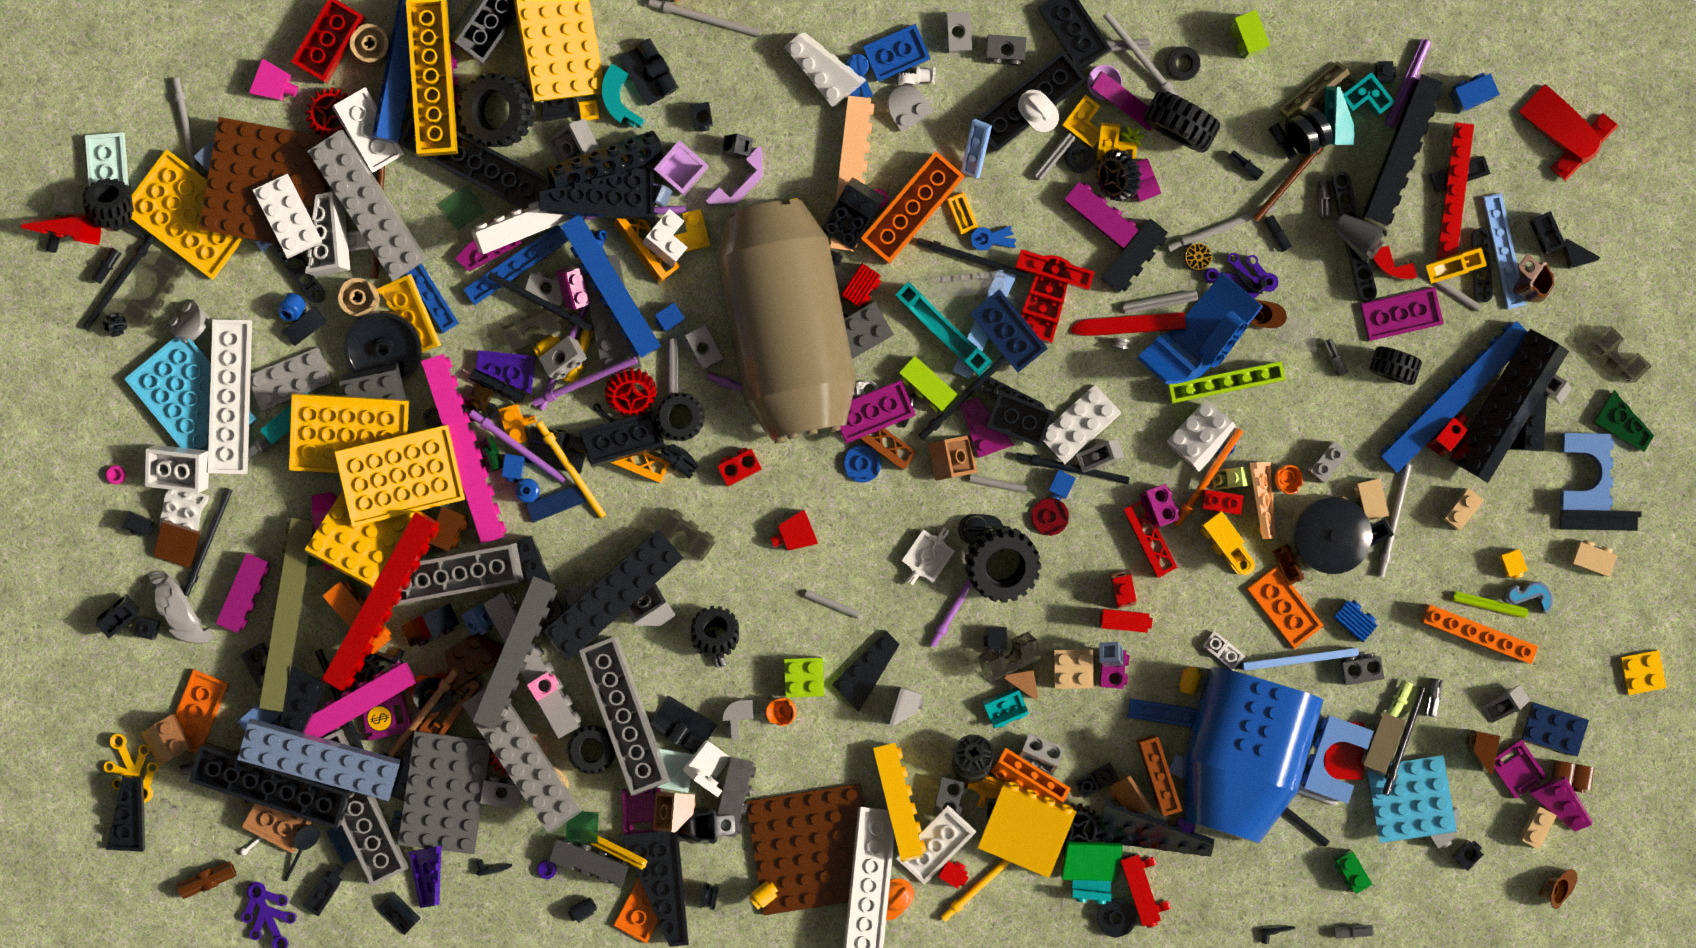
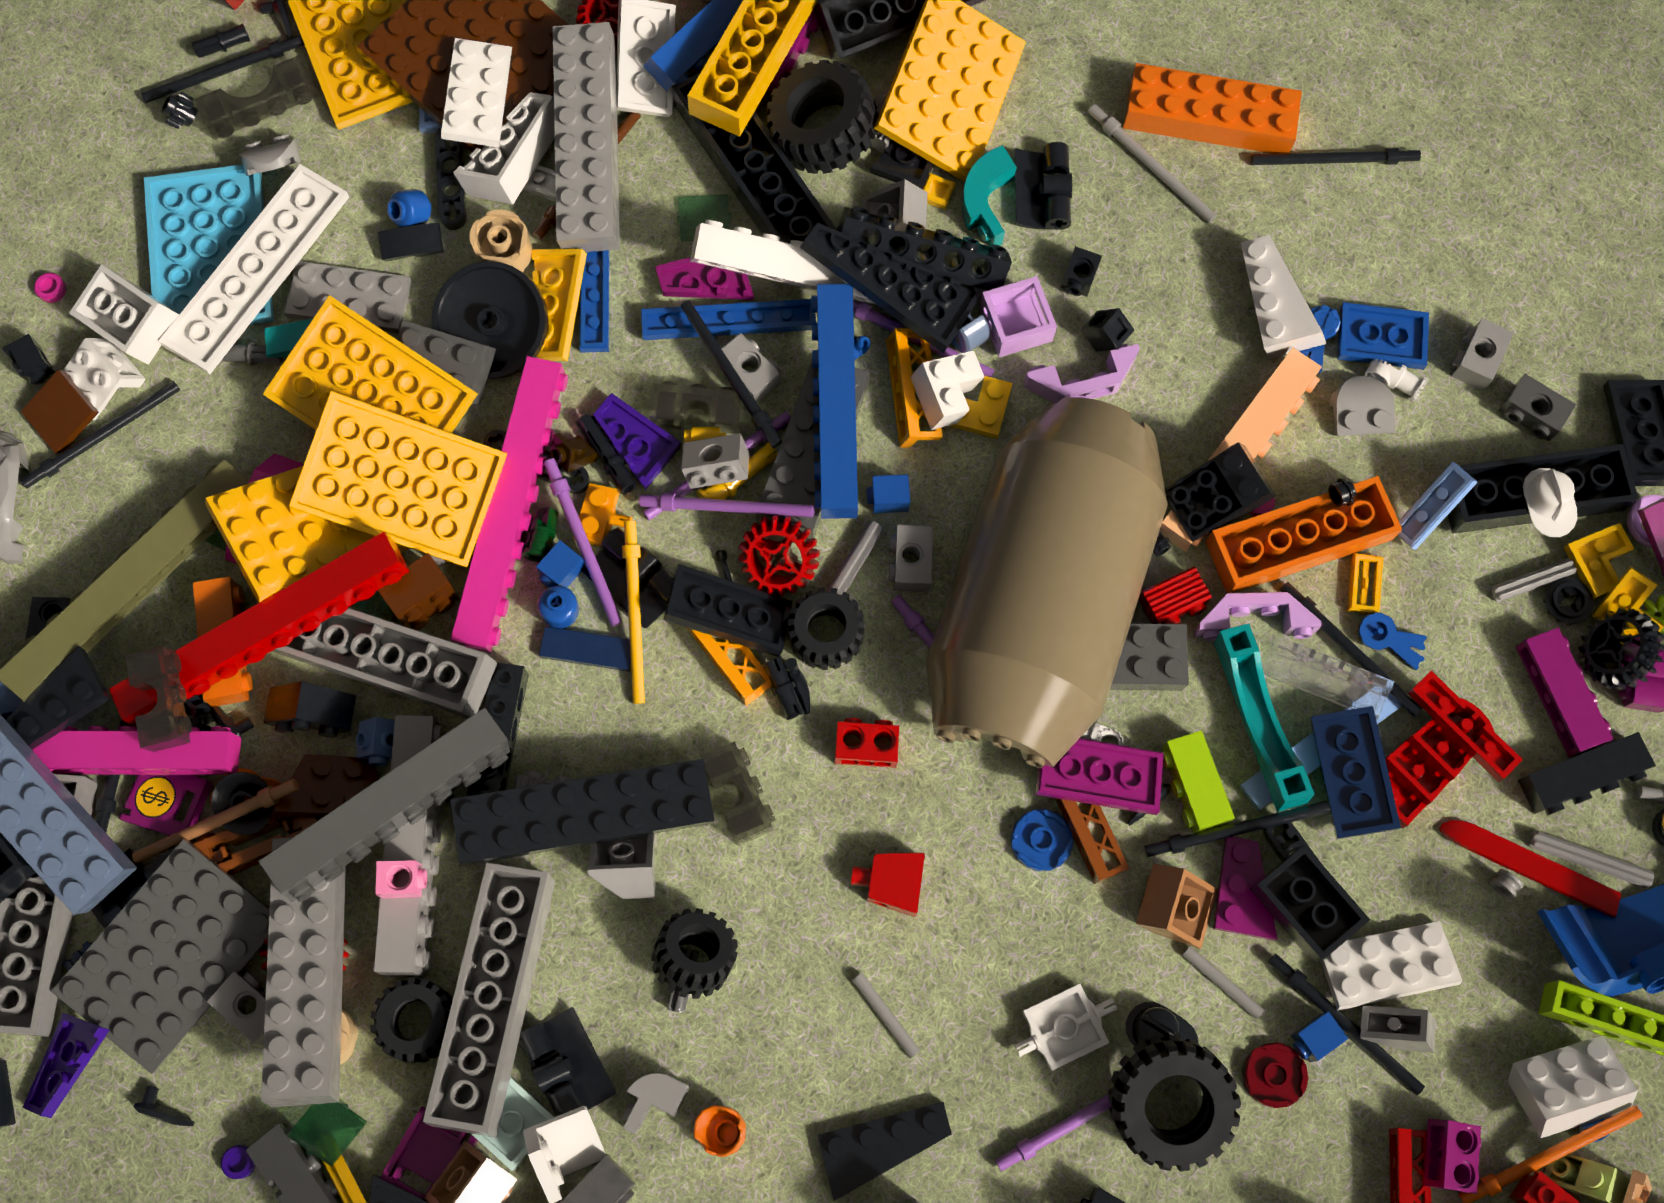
camera: 25 degrees right, 15 degrees down
magenta brick [216,553,271,633] -> none
magenta brick [556,266,591,310] -> none
lime brick [784,657,825,698] -> none
none -> clear smoke arch [125,646,192,752]
none -> lavender slope [1194,592,1321,641]
none -> black plate [1328,478,1356,507]

